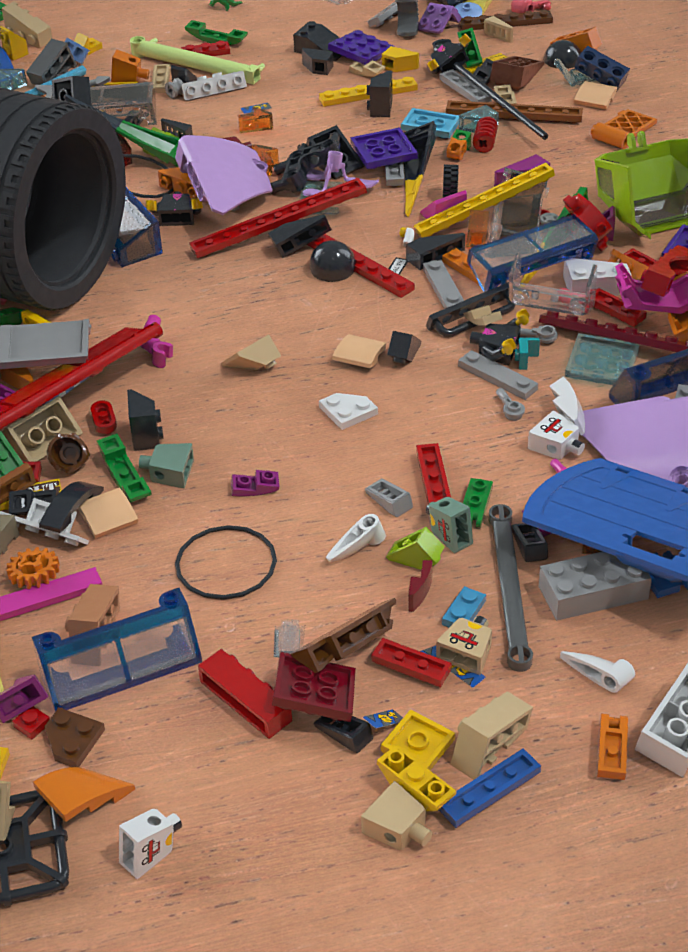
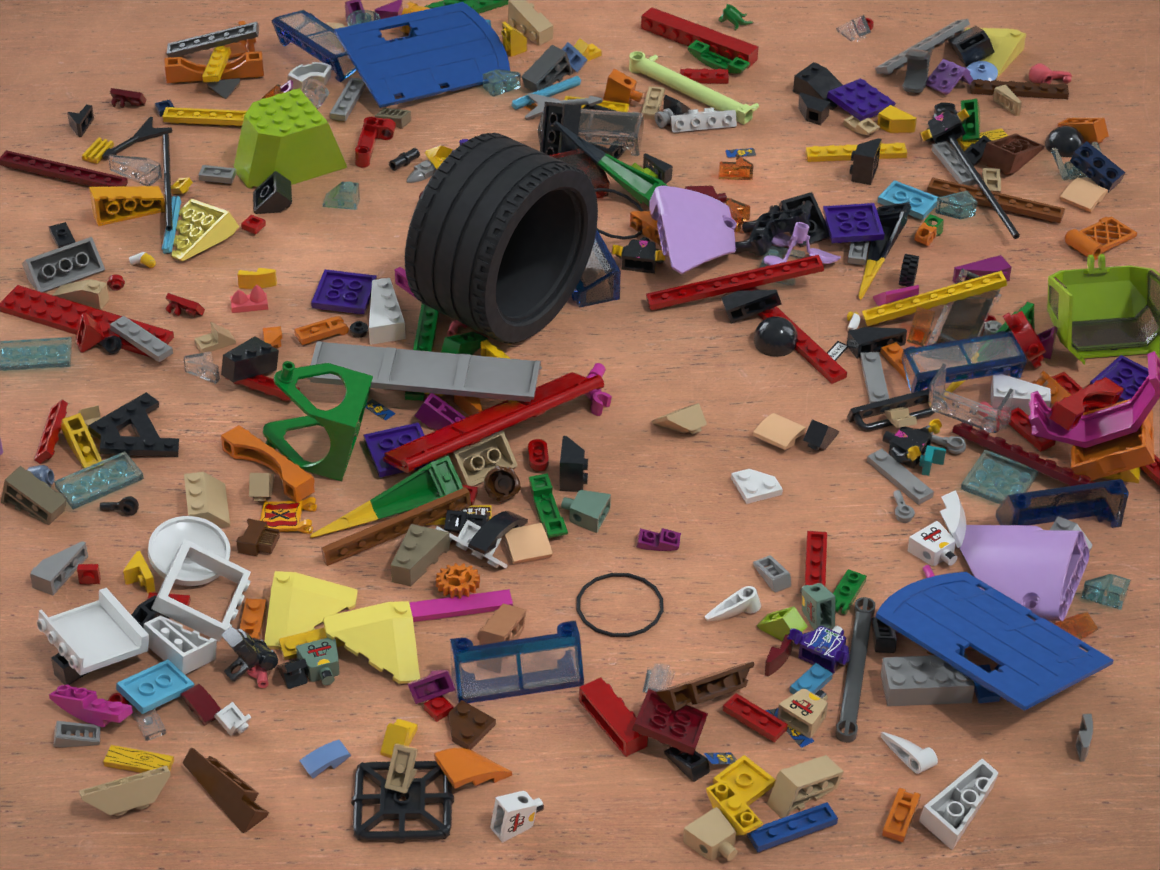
camera: 10 degrees right, 0 degrees up
red piece [472,117,498,153] -> none
none -> red brick [641,7,759,69]
none -> dark purple torso [787,626,850,674]

